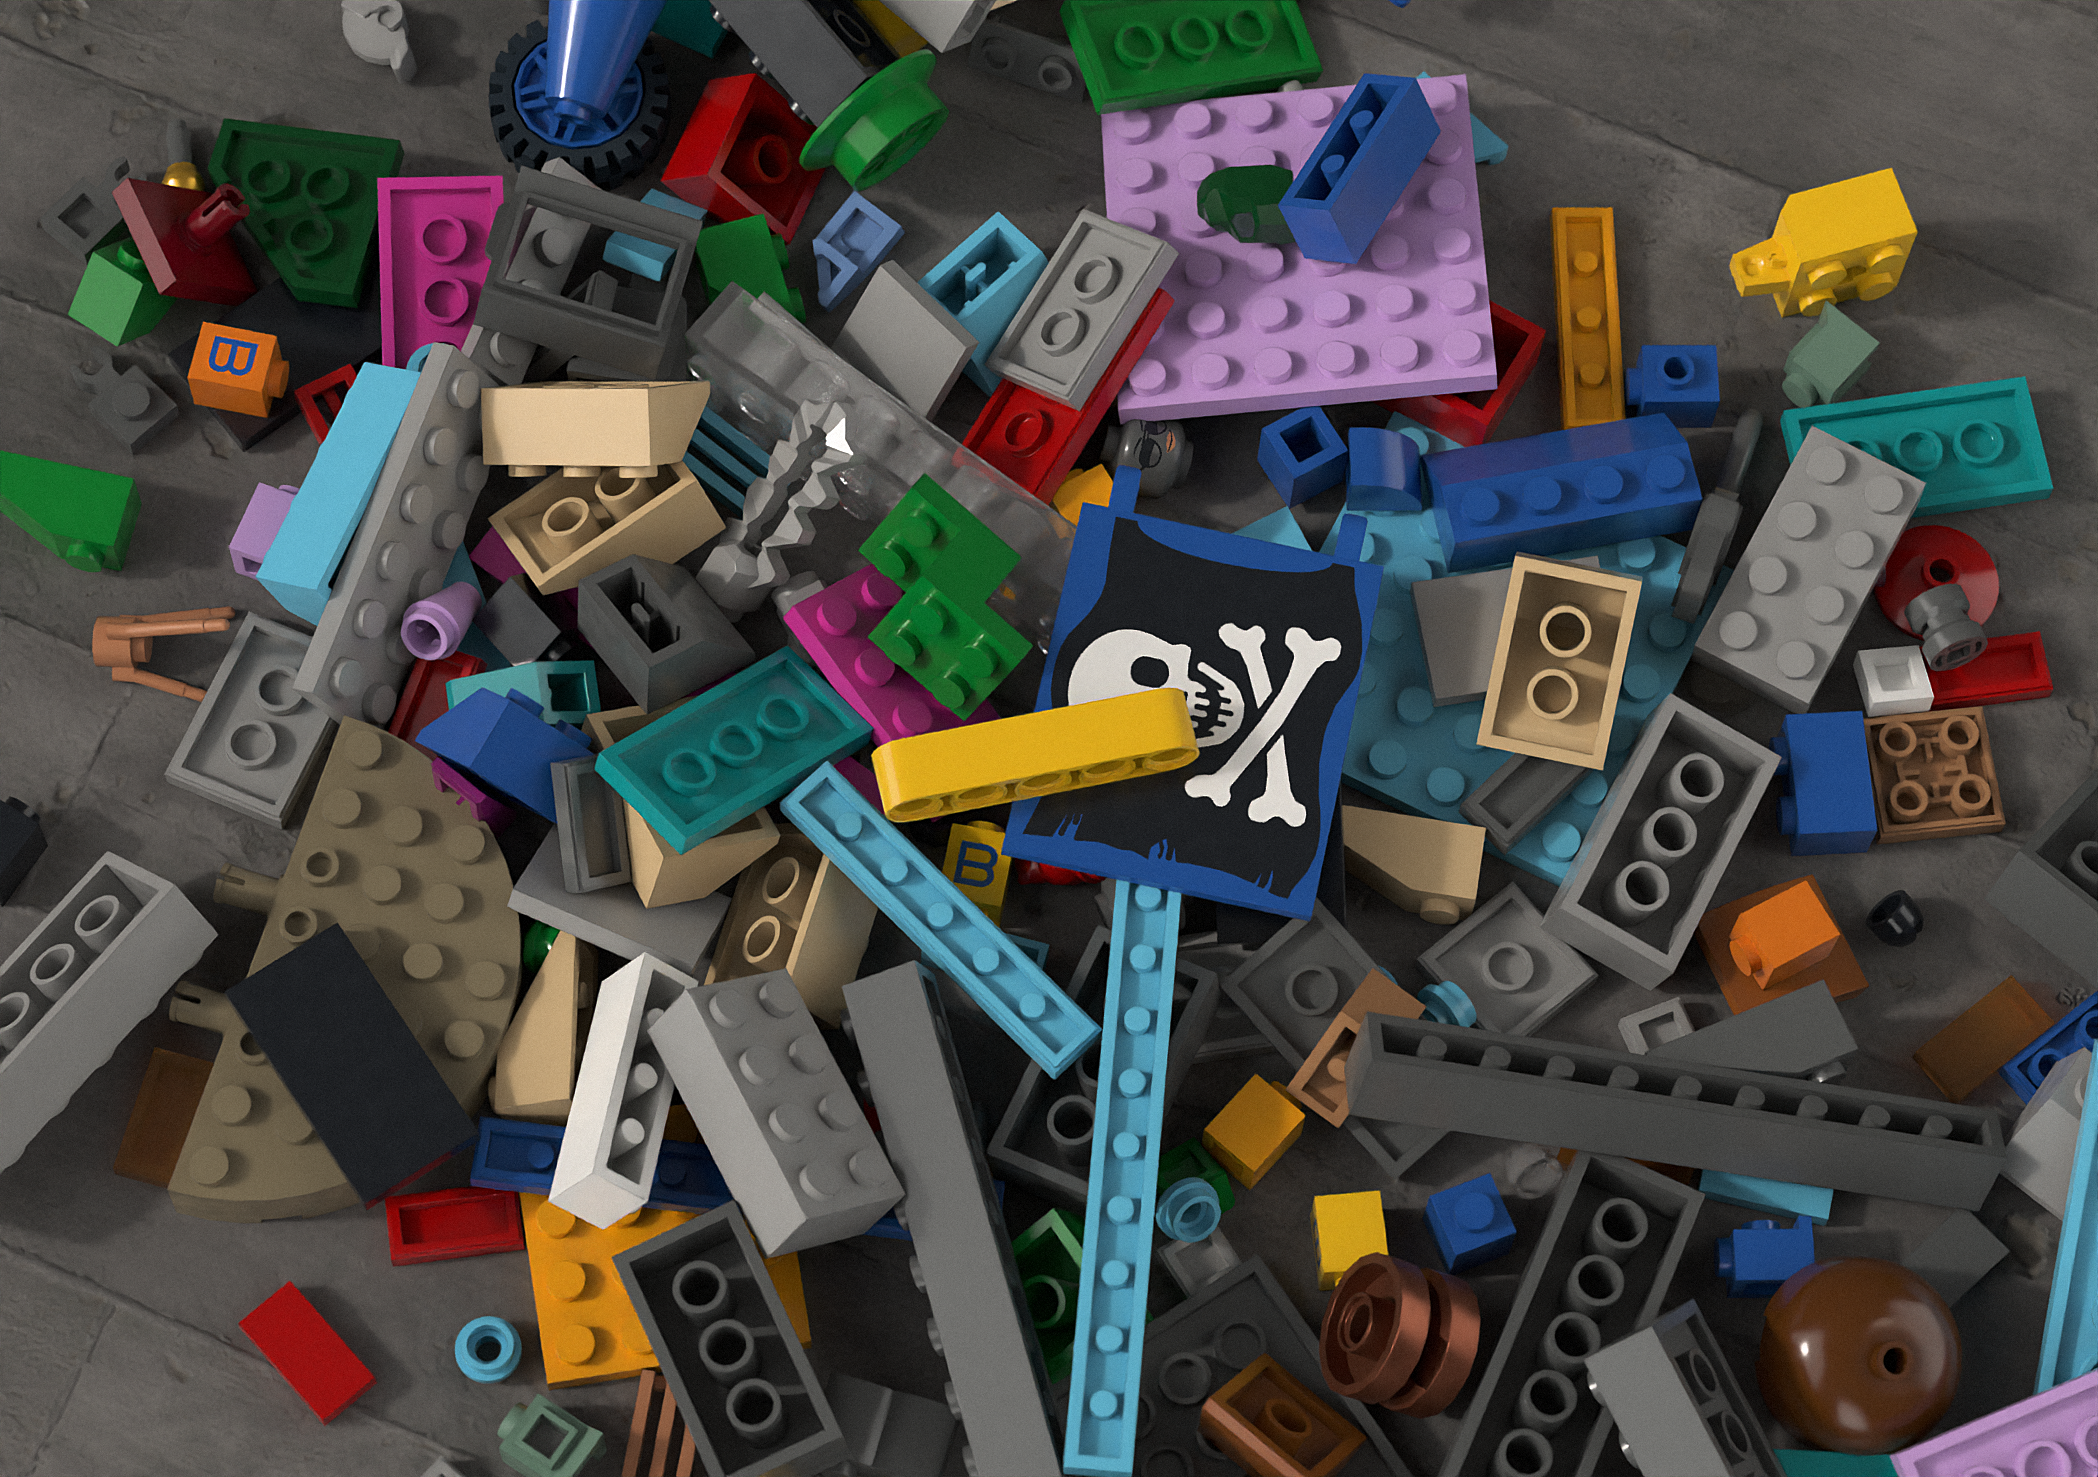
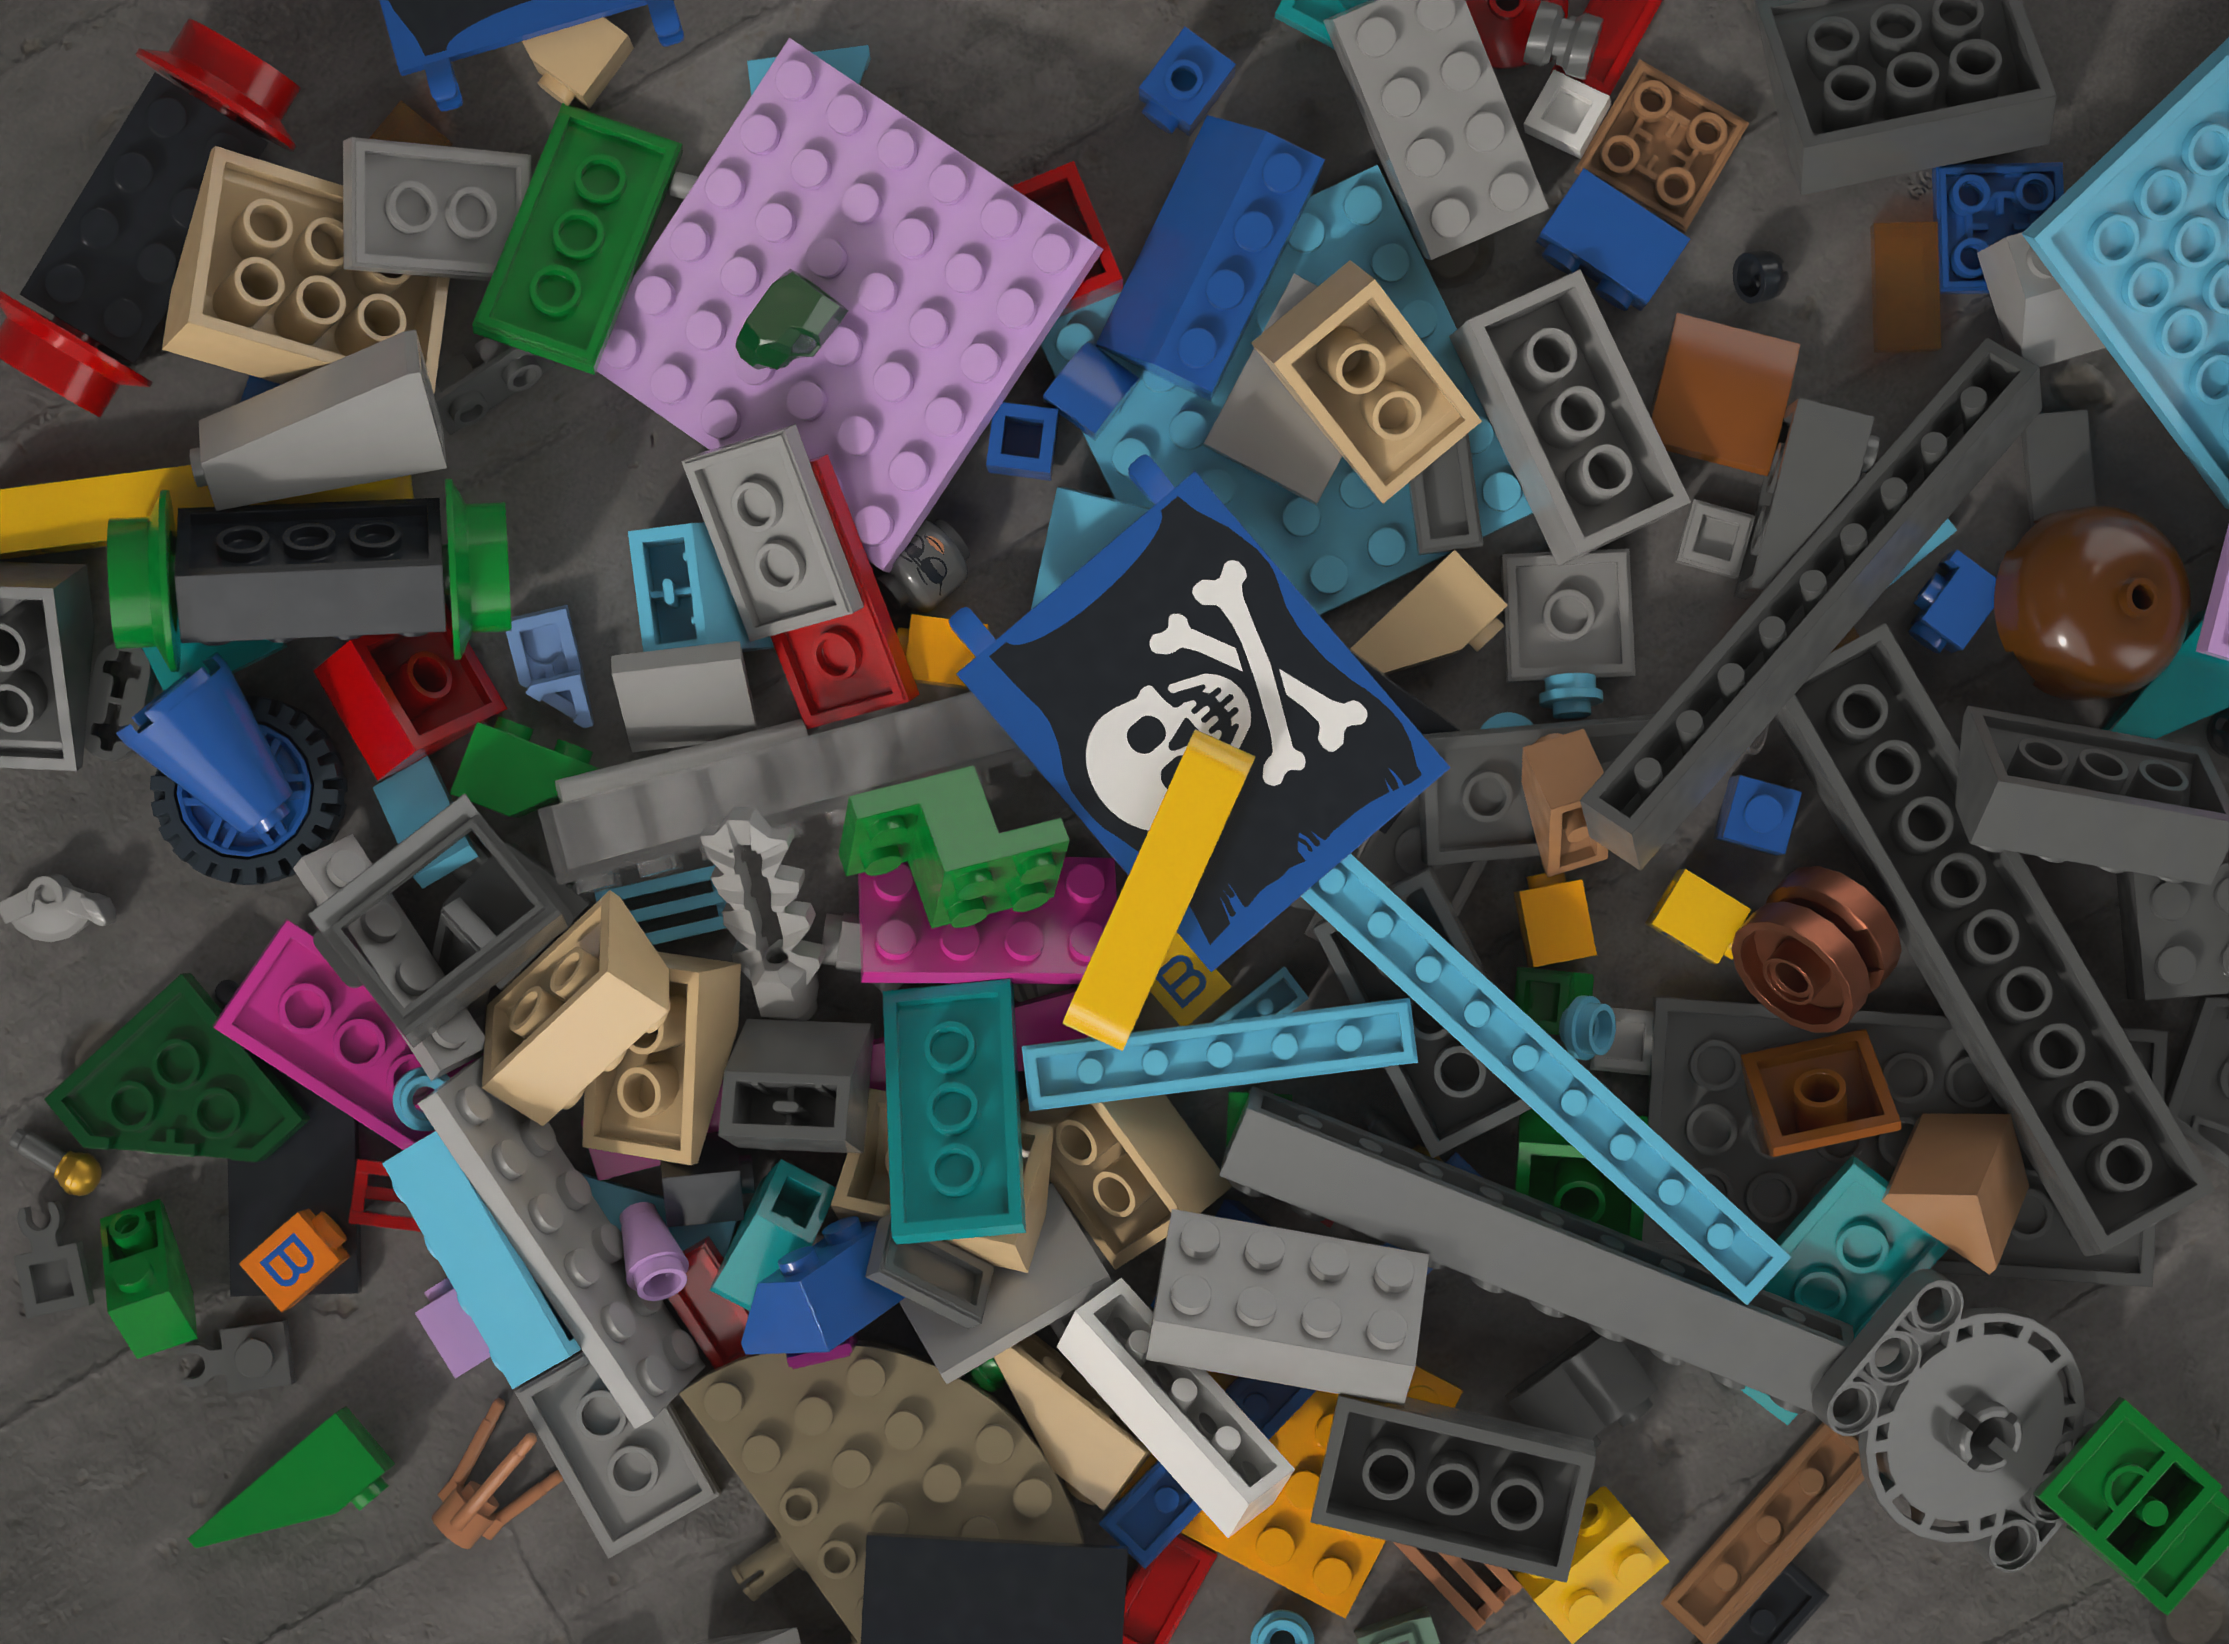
camera: 45 degrees left, 20 degrees up
dark red tile [112,178,258,307] -> none
blue brick [1278,73,1441,264] -> none
light orange tile [1550,207,1626,430] -> none
dark grey piece [1671,409,1764,624] -> none
orange brick [1729,880,1840,991] -> none

